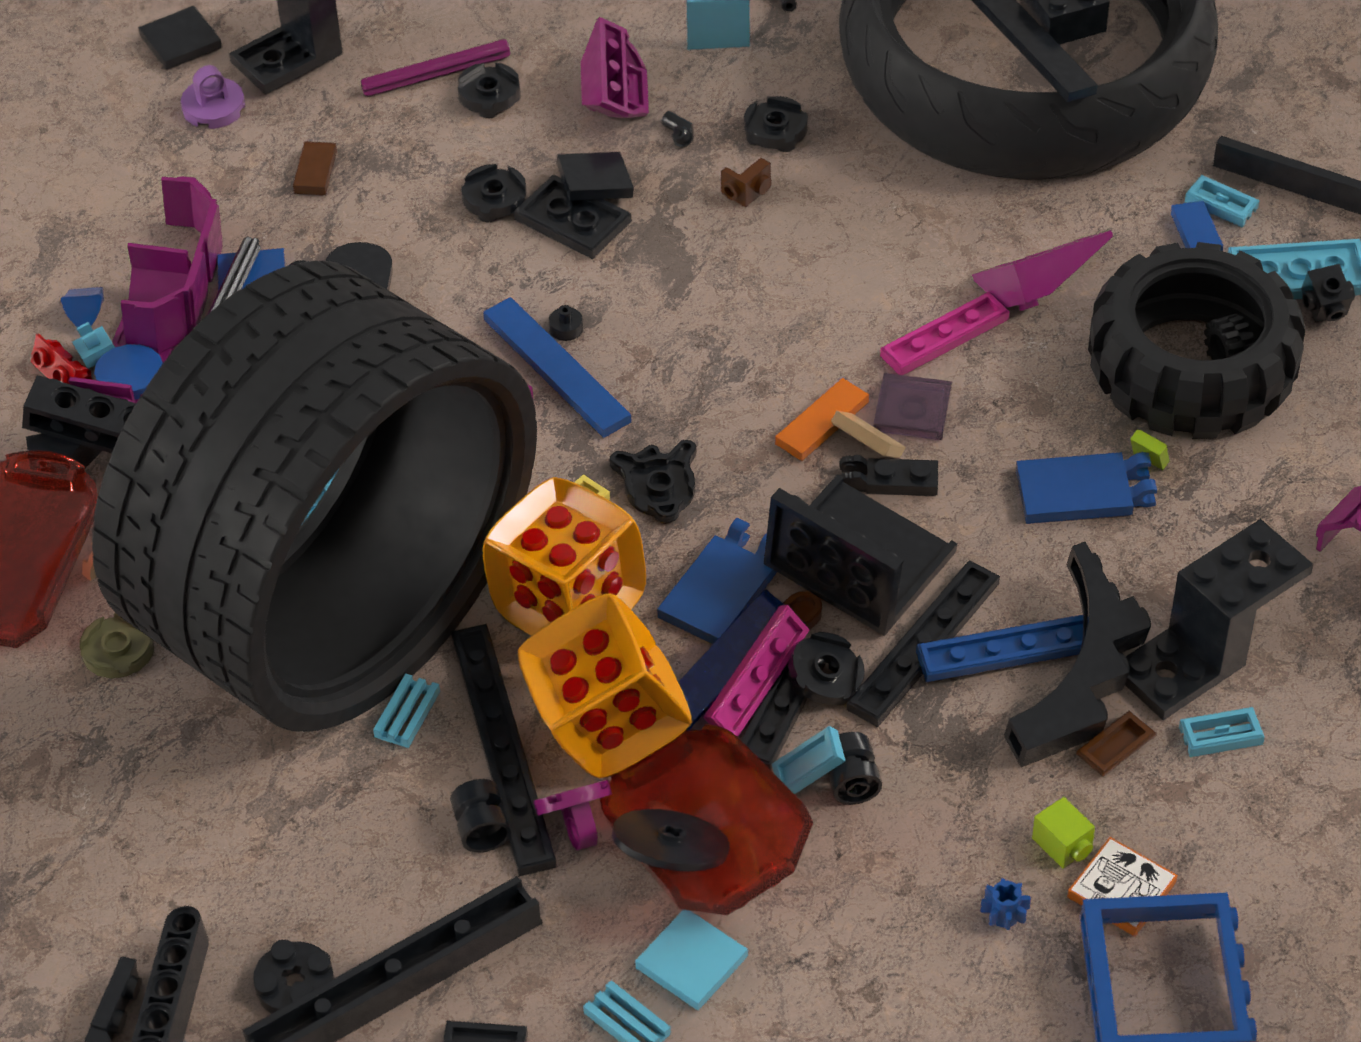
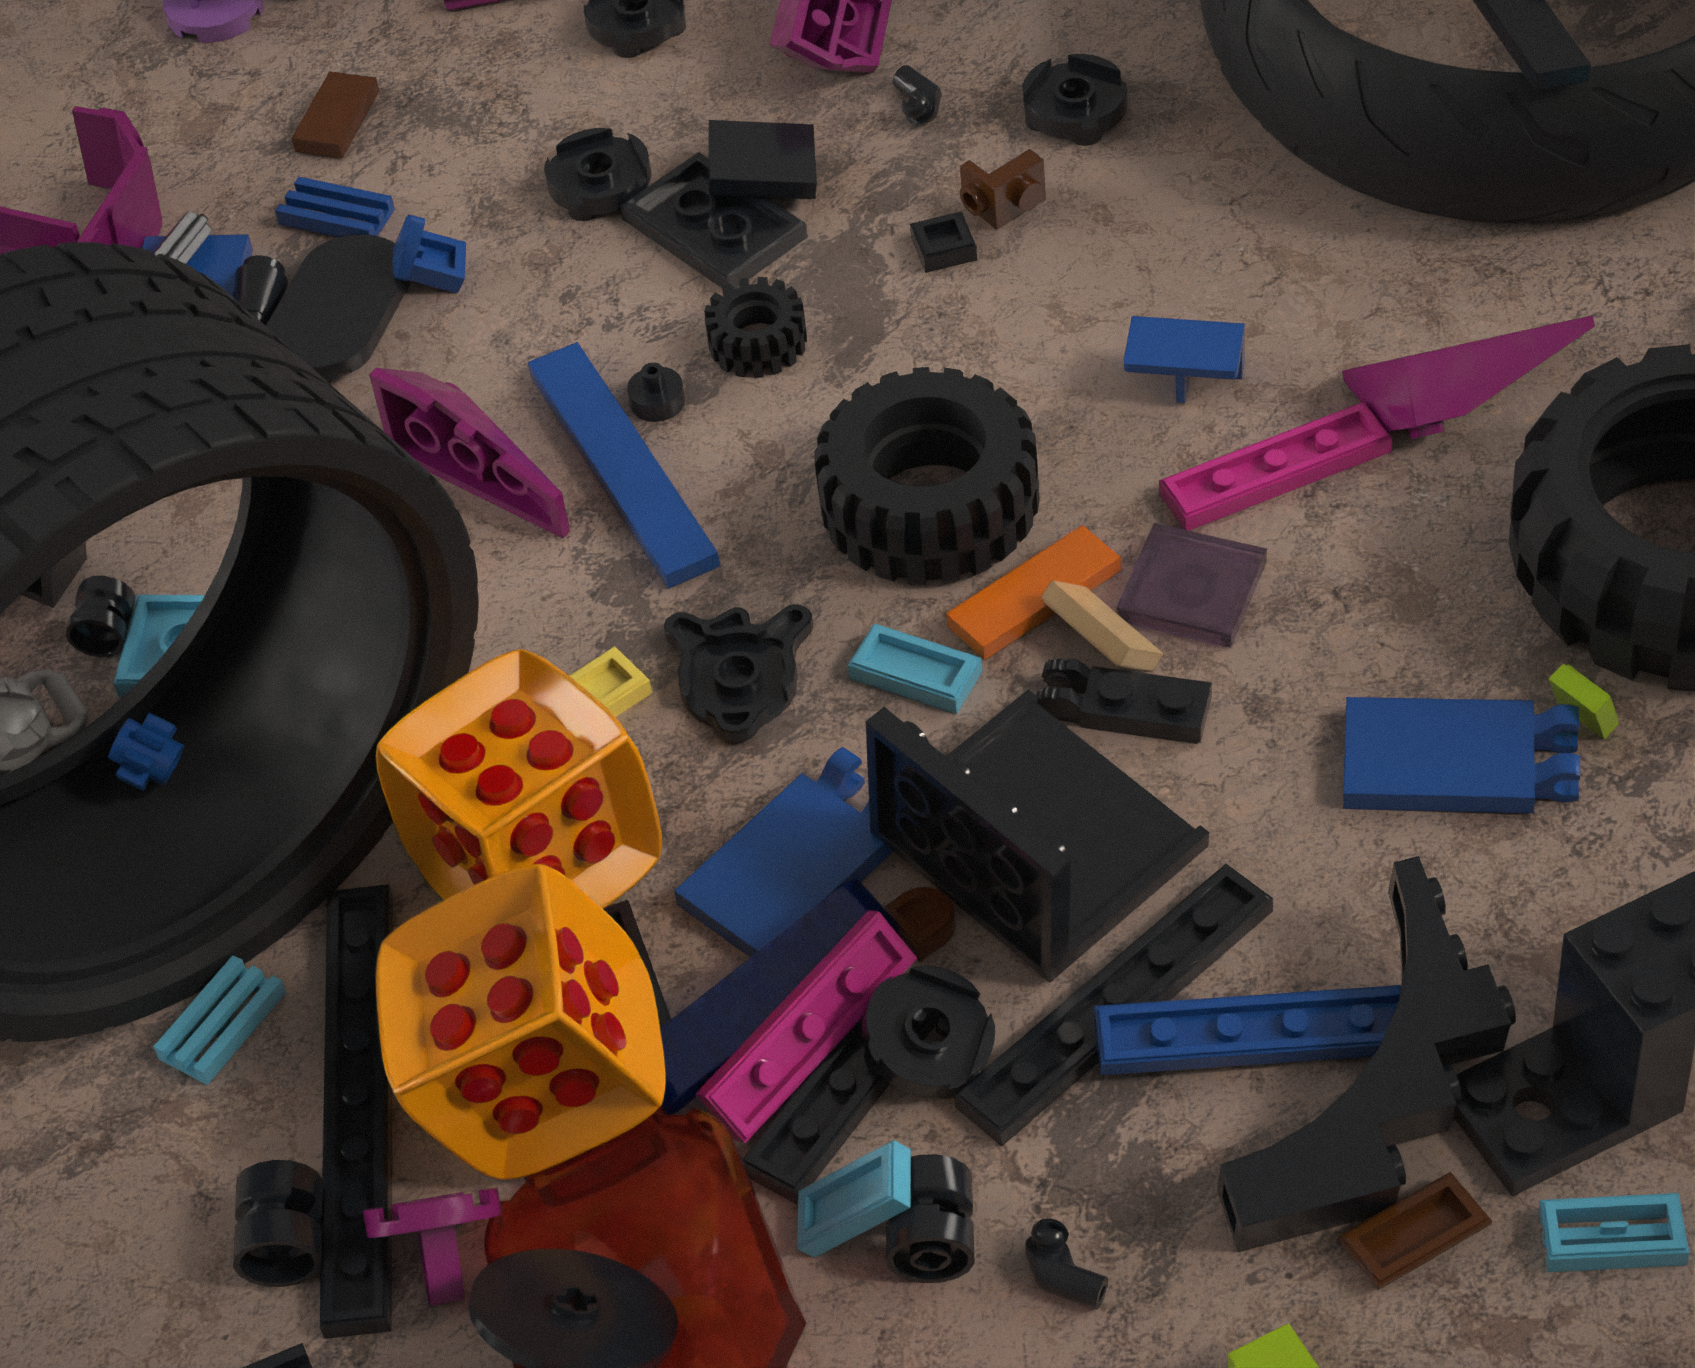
camera: 15 degrees right, 0 degrees up
none -> blue gear [108,712,185,791]
none -> blue tile [275,176,395,237]
none -> blue tile [392,214,466,293]
none -> black tyre [704,276,807,378]
none -> black tyre [814,367,1040,586]
none -> medium azure tile [848,623,983,714]
none -> black tile [910,211,978,273]
none -> black arm [1025,1218,1108,1310]
none -> blue panel [1124,316,1245,403]

